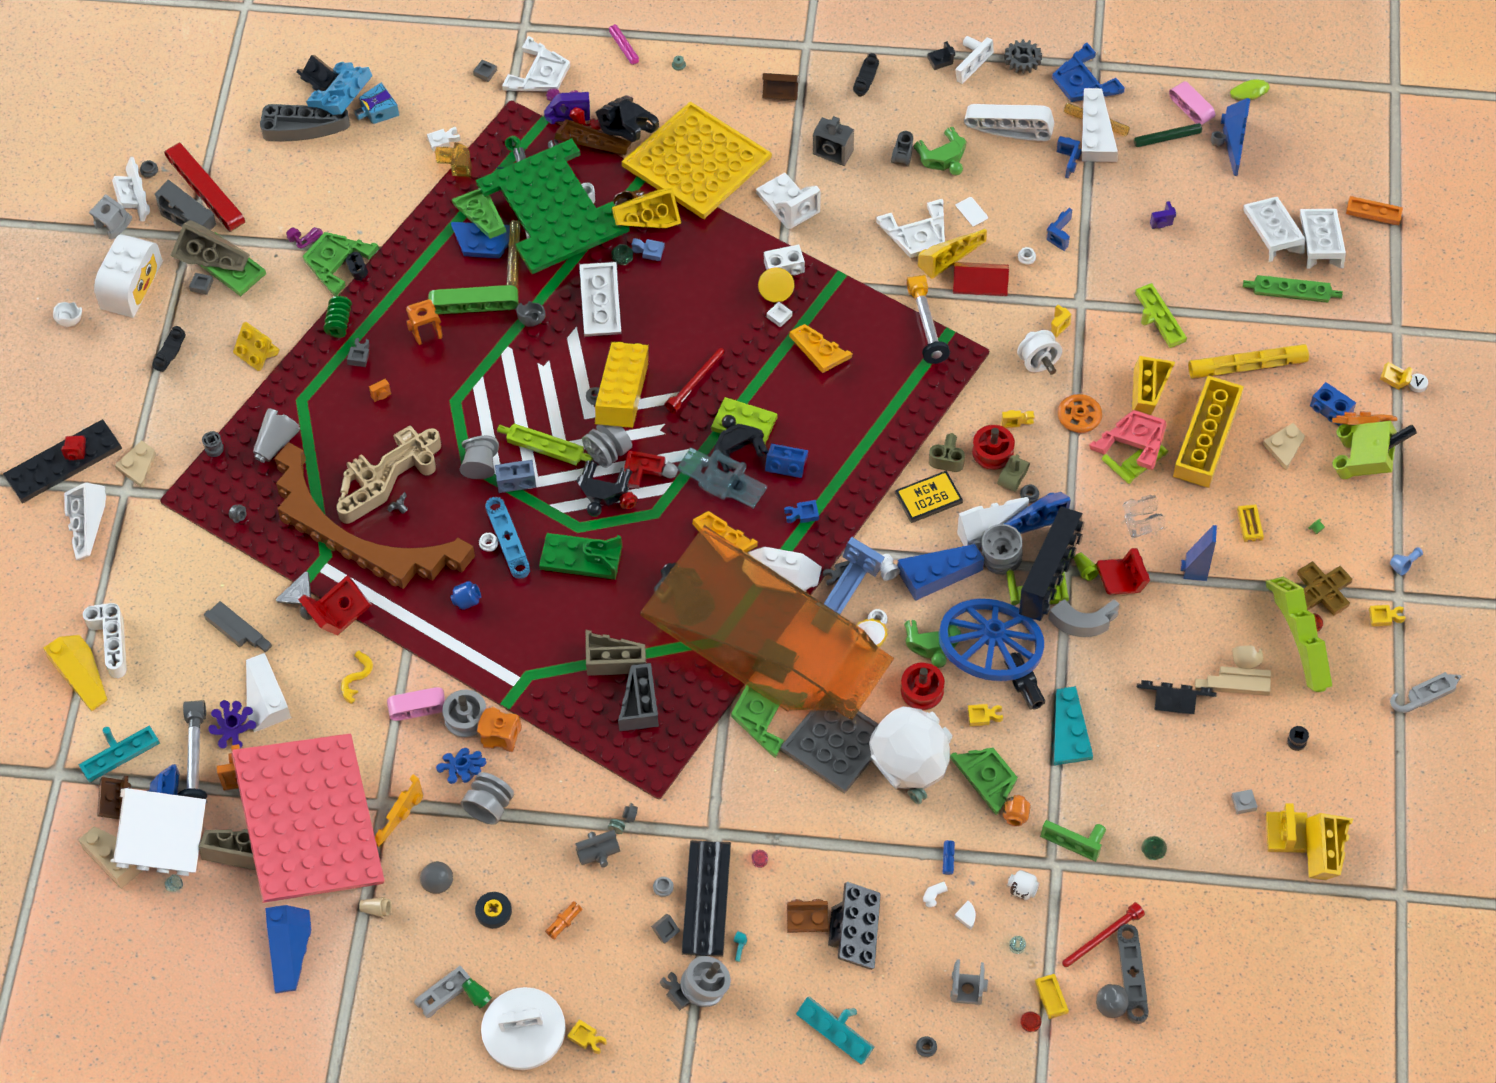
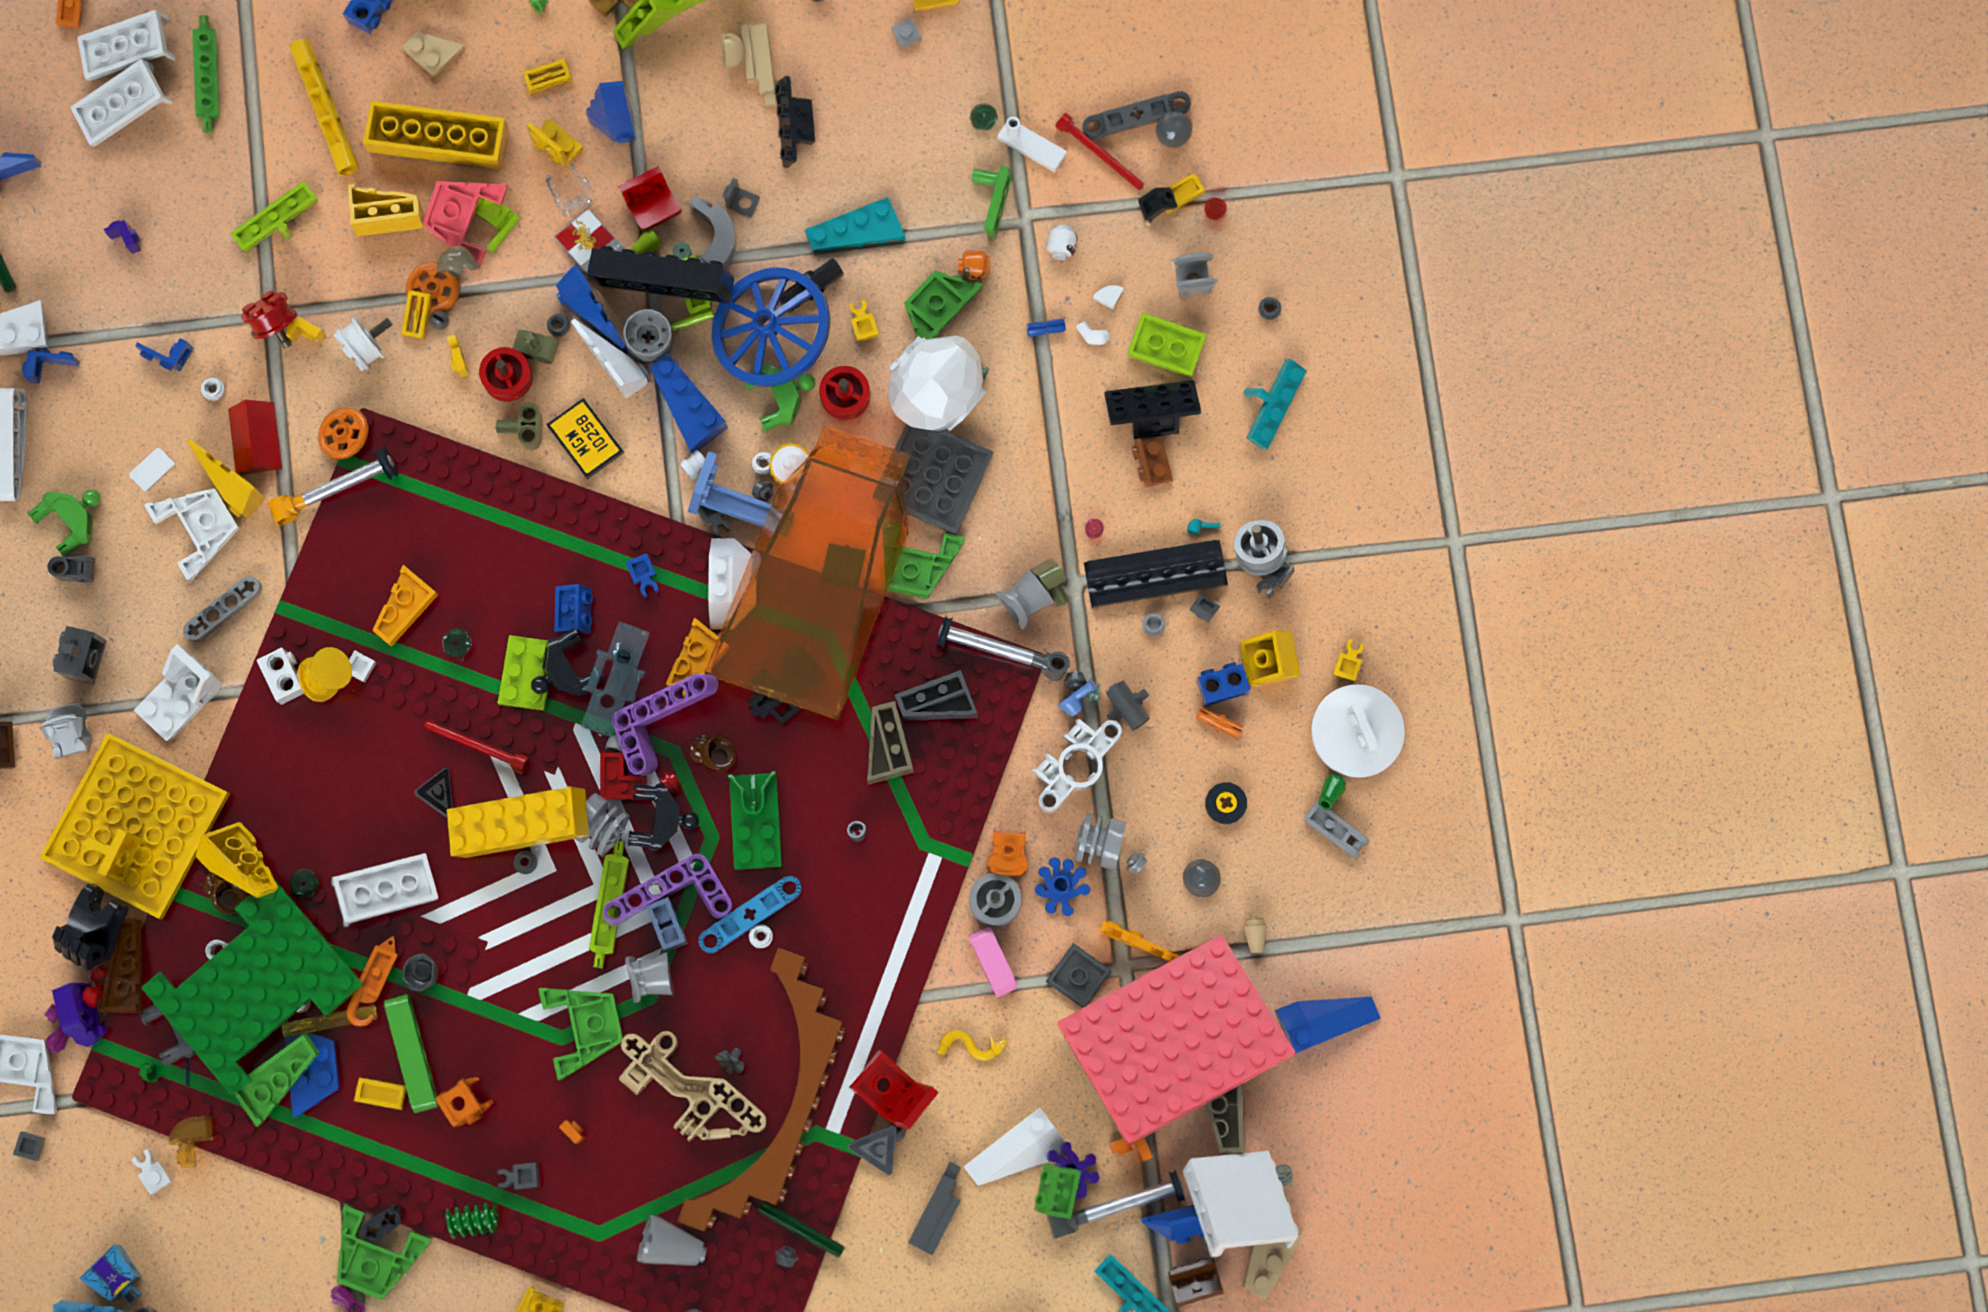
camera: 105 degrees left, 20 degrees up
blue head [451,581,481,610] -> none
medium blue plate [632,239,664,261] -> none
clear light blue hinge [1009,936,1026,954] -> none
none -> light grey piece [40,704,93,759]
none -> yellow bracket [85,829,143,883]
none -> light grey beam [183,576,262,642]
none -> red wheel [241,290,298,348]
none -> orange plate [318,407,369,459]
none -> orange plate [346,936,398,1026]
none -> yellow tile [354,1077,407,1110]
none -> yellow tile [401,290,433,339]
none -> piece [414,768,453,818]
none -> dark grey hinge [430,310,449,330]
none -> dark tan hair [437,246,479,278]
none -> clear green plate [442,628,471,657]
none -> yellow bracket [526,118,584,168]
none -> bright green wing [539,988,623,1080]
none -> flag [554,208,625,281]
none -> medium lavender beam [603,854,732,926]
none -> medium lavender beam [612,674,718,775]
none -> sand green piece [673,242,692,259]
none -> reddish brown hair [690,735,736,771]
none -> dark grey bracket [723,178,760,217]
none -> dark grey plate [752,480,773,502]
none -> dark green axle [758,1201,845,1257]
none -> dark grey hinge [847,821,867,842]
none -> piece [936,615,1070,681]
none -> light grey hat [995,569,1054,630]
none -> white piece [998,117,1067,172]
none -> olive beam [1030,558,1069,606]
none -> white piece [1032,719,1122,814]
none -> bright green bracket [1035,1163,1081,1219]
none -> dark grey tile [1046,943,1112,1008]
none -> medium blue bar [1057,680,1097,717]
none -> light grey plate [1126,852,1147,874]
none -> lime plate [1127,312,1207,378]
none -> black bracket [1138,187,1178,220]
none -> blue brick [1196,662,1251,707]
none -> yellow slope [1240,630,1300,687]

